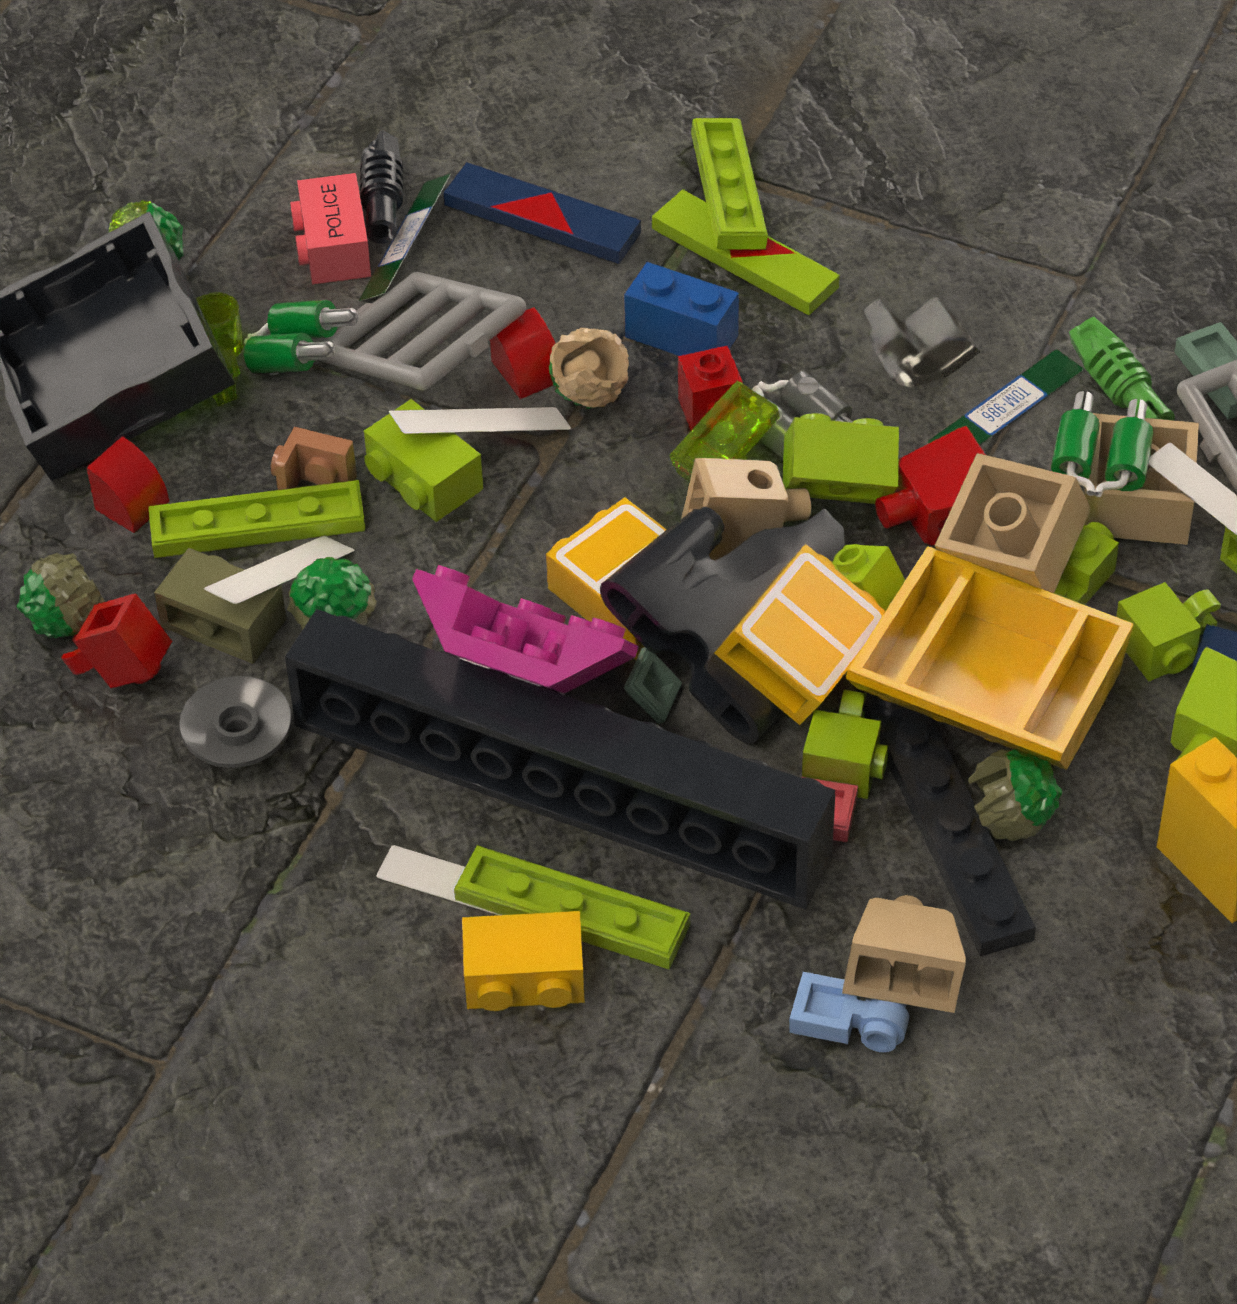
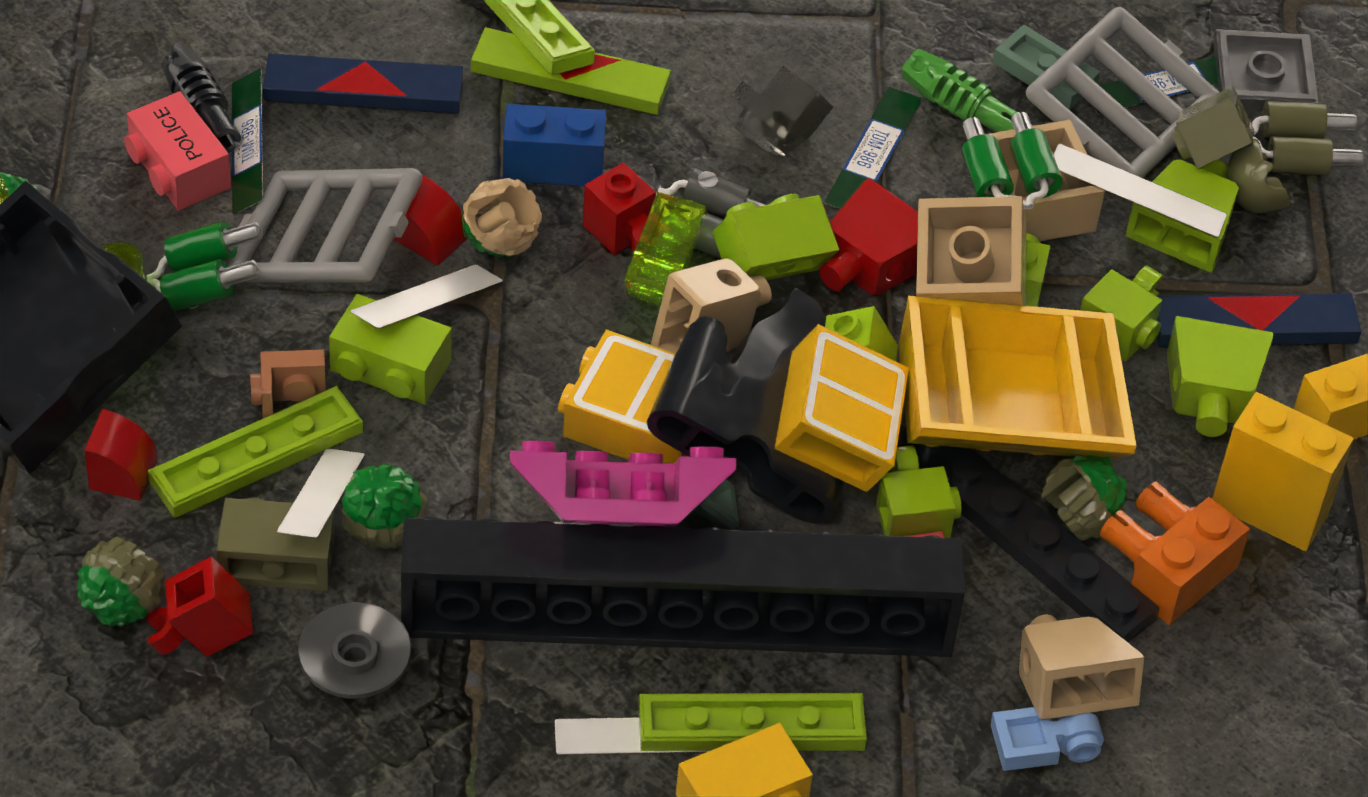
camera: 30 degrees left, 0 degrees up
none -> orange brick [1100,481,1250,626]

